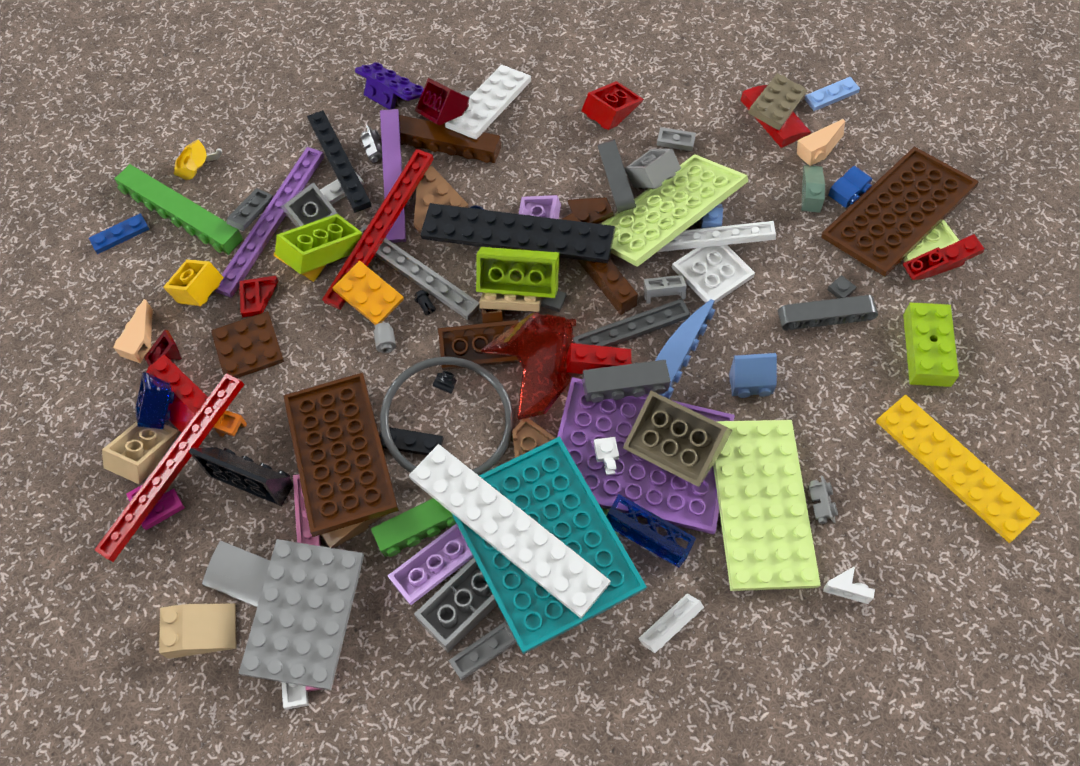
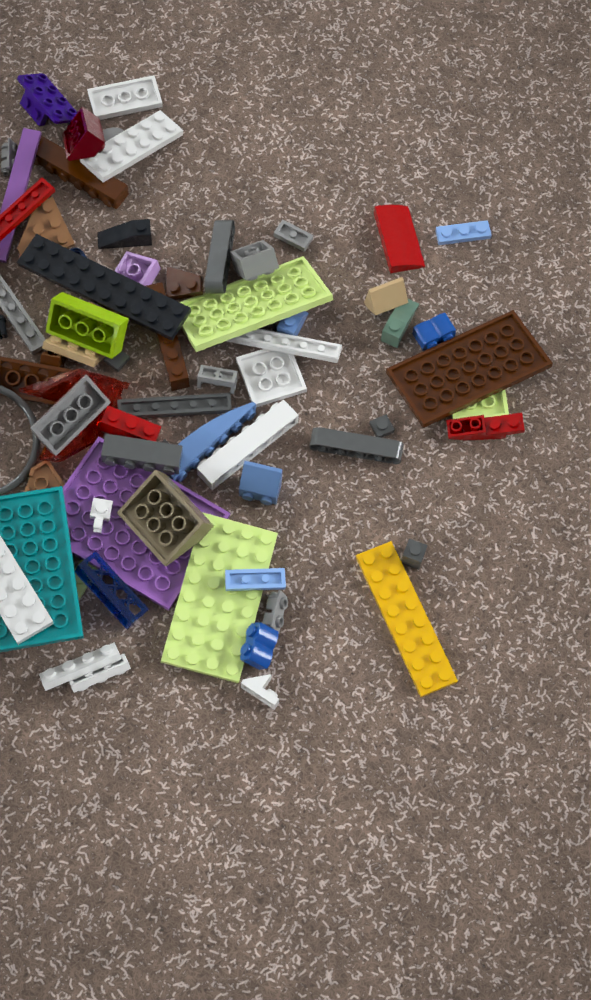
camera: 10 degrees right, 5 degrees up
red slope [581,81,644,130] -> none
dark tan plate [748,73,808,130] -> none
light nougat slope [797,119,845,166] -> none
lime brick [903,302,959,387] -> none
none -> light grey slope [30,374,111,456]
none -> white plate [39,642,121,691]
none -> white plate [87,75,163,120]
none -> black slope [97,219,152,249]
none -> white brick [197,399,299,490]
none -> light blue plate [225,568,286,591]
none -> blue brick [240,622,278,670]
none -> tan slope [364,277,408,315]
none -> dark grey brick [401,539,428,570]

